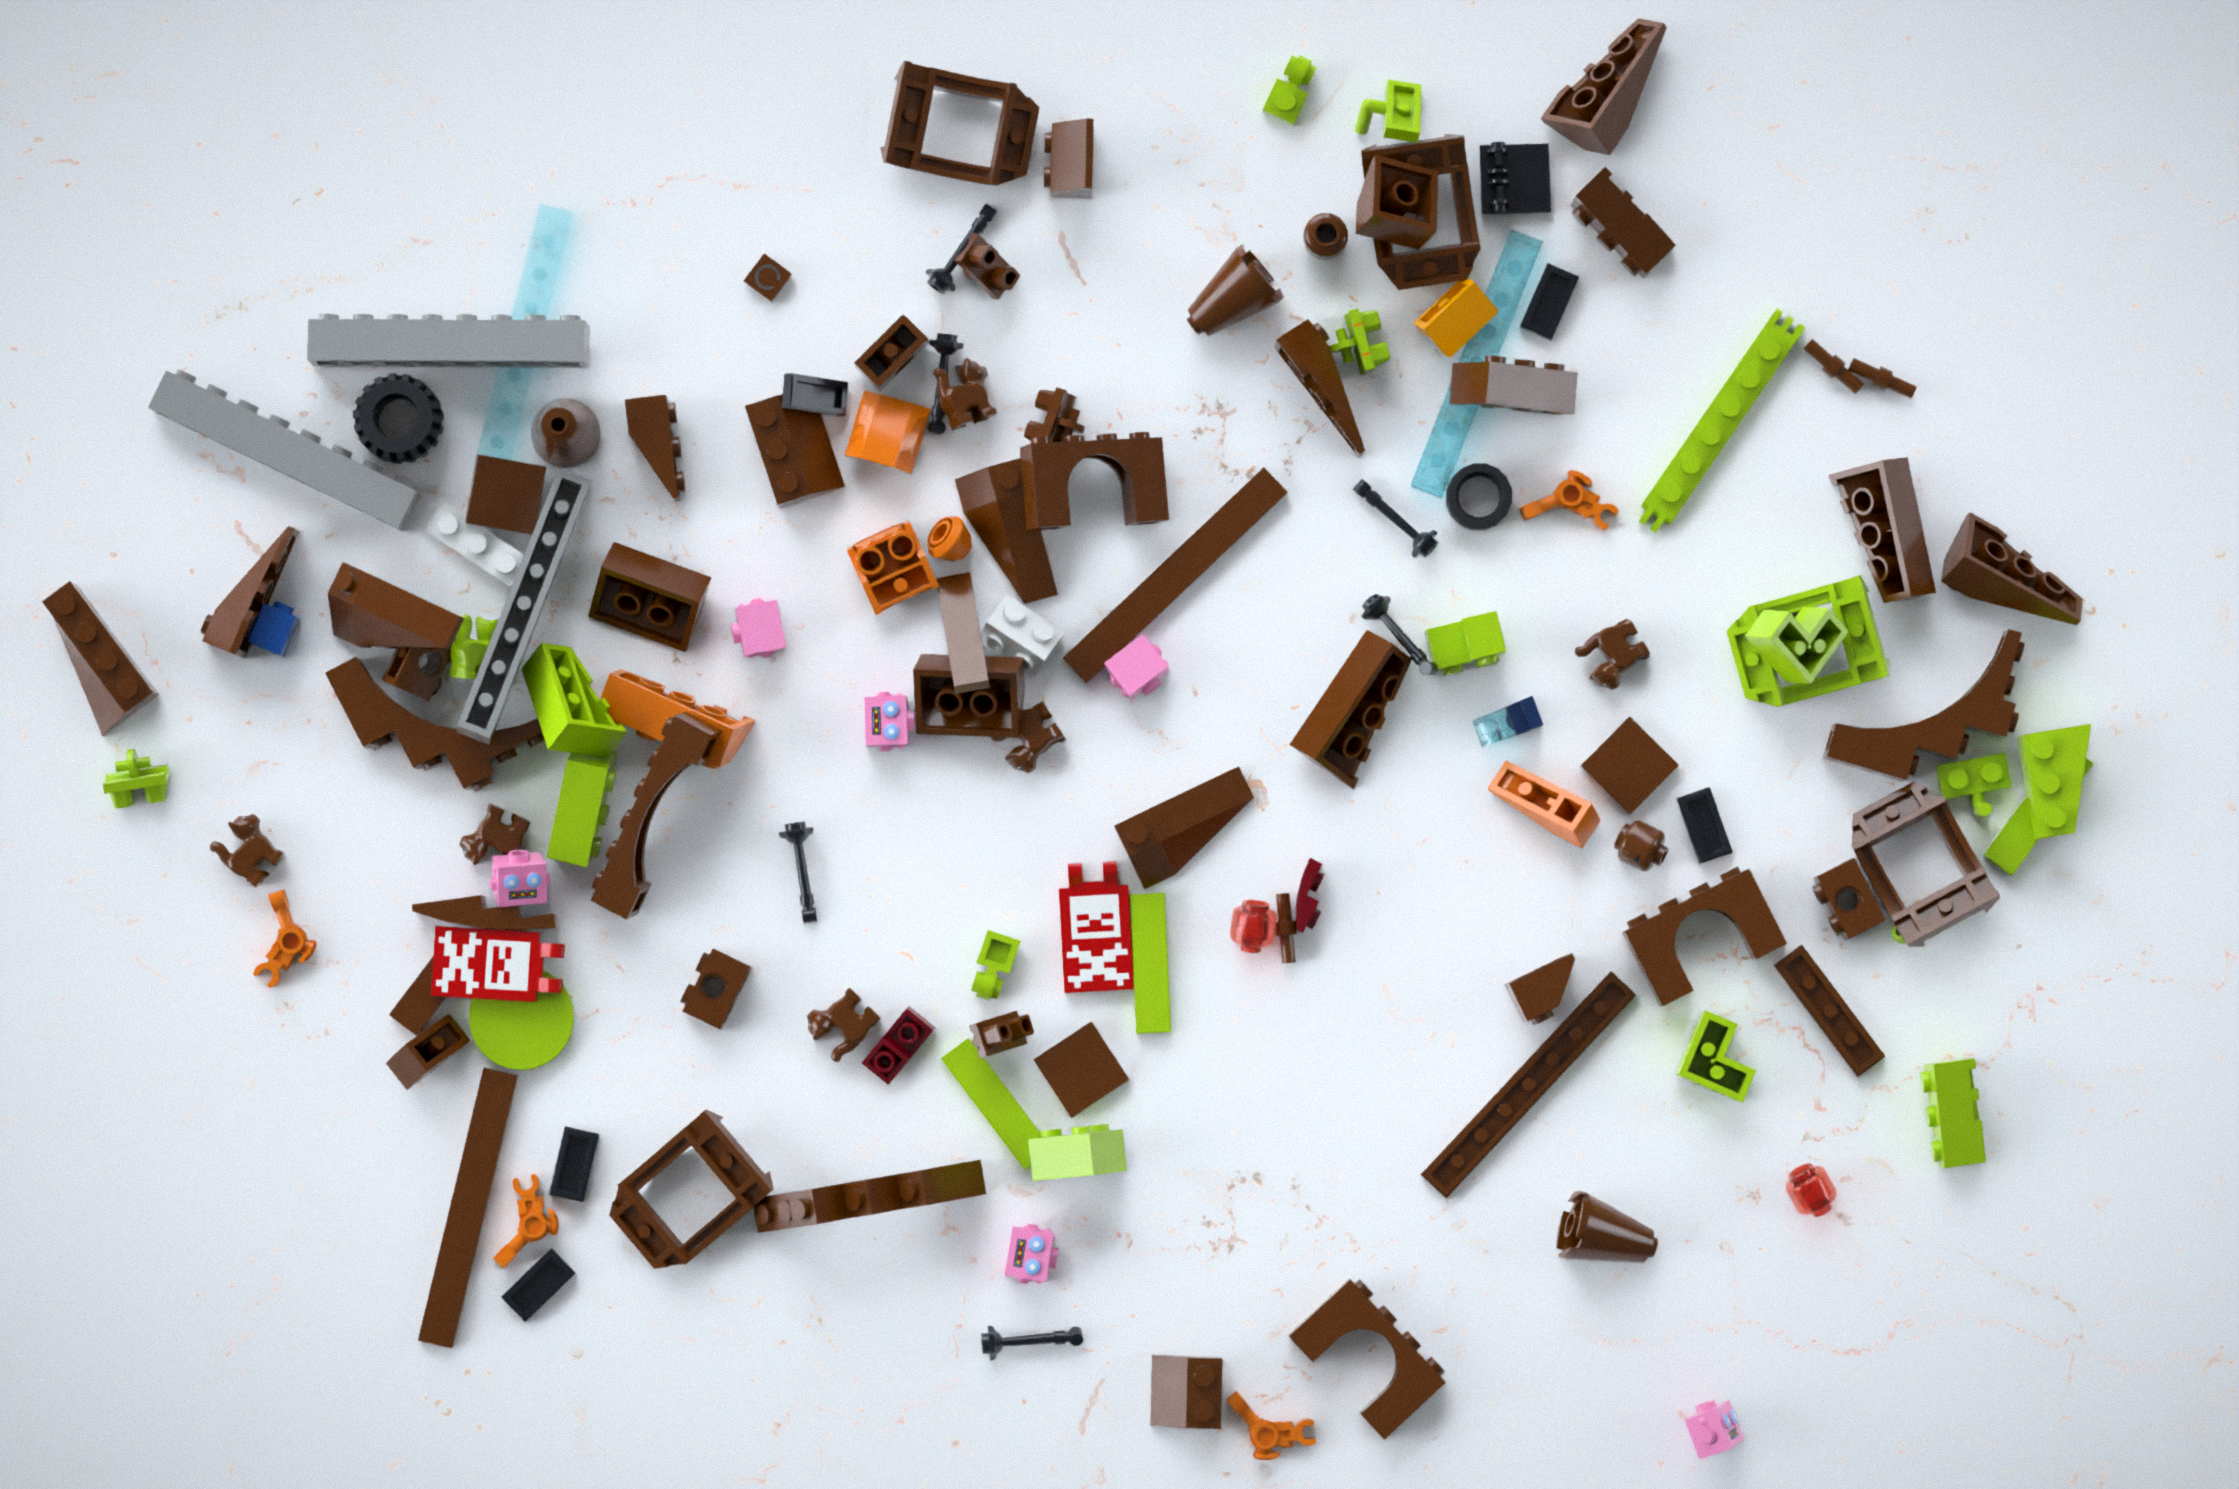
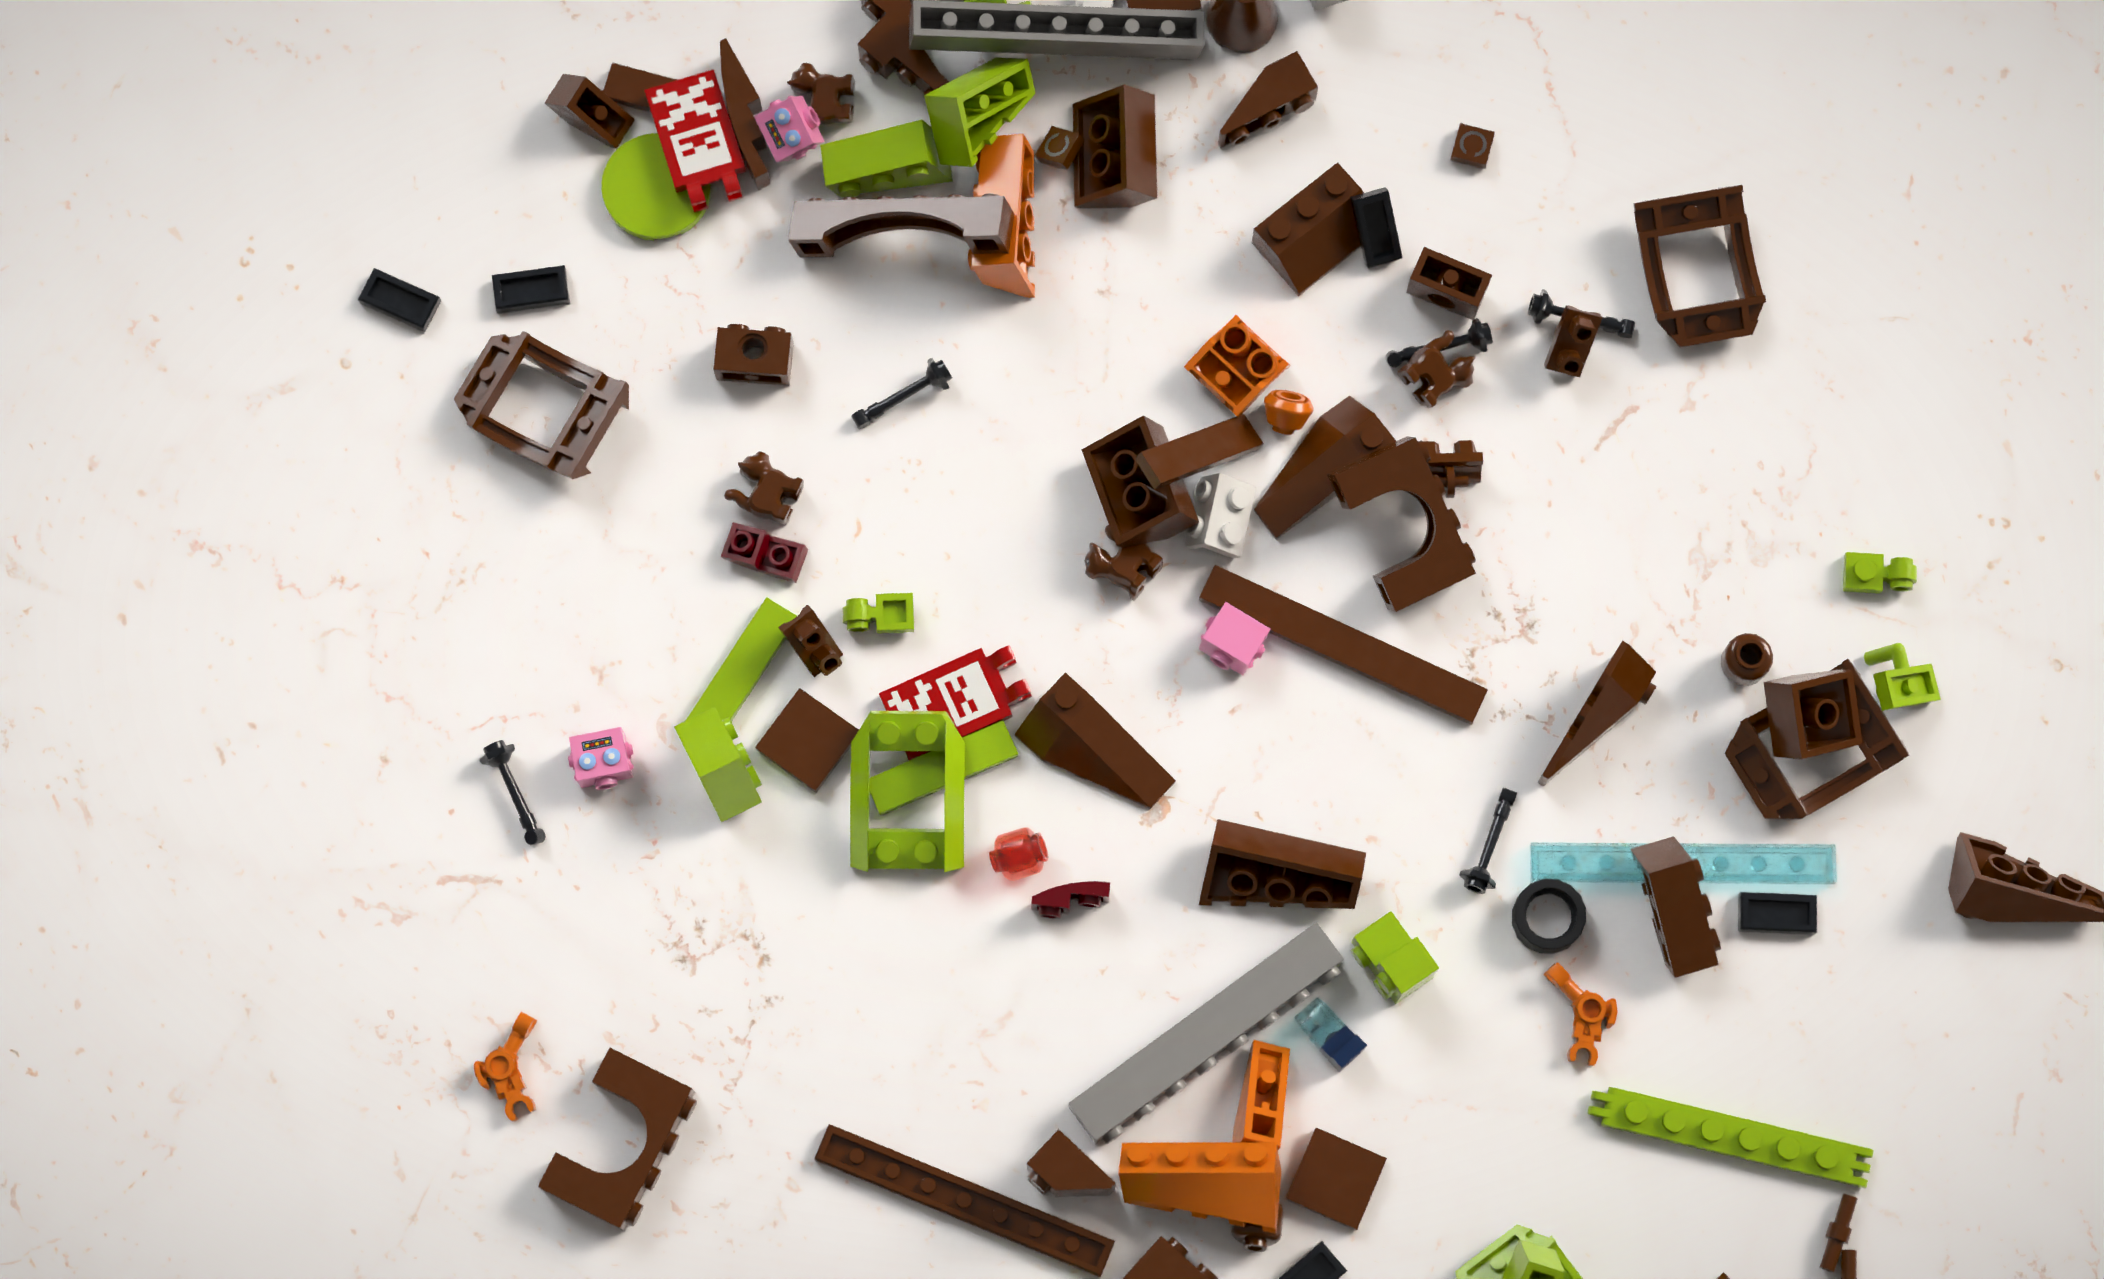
camera: 75 degrees right, 10 degrees down
reddish brown tile [418,1067,519,1348] -> none
orange piece [493,1174,559,1269] -> none
bright pink head [731,598,786,659] -> none
reddish brown arch [754,1159,986,1233] -> none
orange slope [844,390,931,475] -> none
bright pink head [864,692,915,751] -> none
slope [1044,118,1094,198] -> none
slope [1150,1355,1223,1429] -> none
reddish brown cone [1186,244,1285,336] -> none
reddish brown bar [1275,893,1297,964] -> none
lime hips [1329,308,1391,375] -> none
black piece [1361,594,1438,675] -> none
light orange panel [1413,279,1498,357] -> none
black hinge [1479,142,1551,215] -> none
reddish brown wedge [1570,166,1676,279] -> none
reddish brown animal [1575,618,1650,690] -> none
none -> lime wedge [850,711,965,873]
none -> reddish brown tile [1034,126,1085,171]
none -> light grey brick [1068,922,1344,1145]
none -> orange wedge [1118,1142,1281,1234]

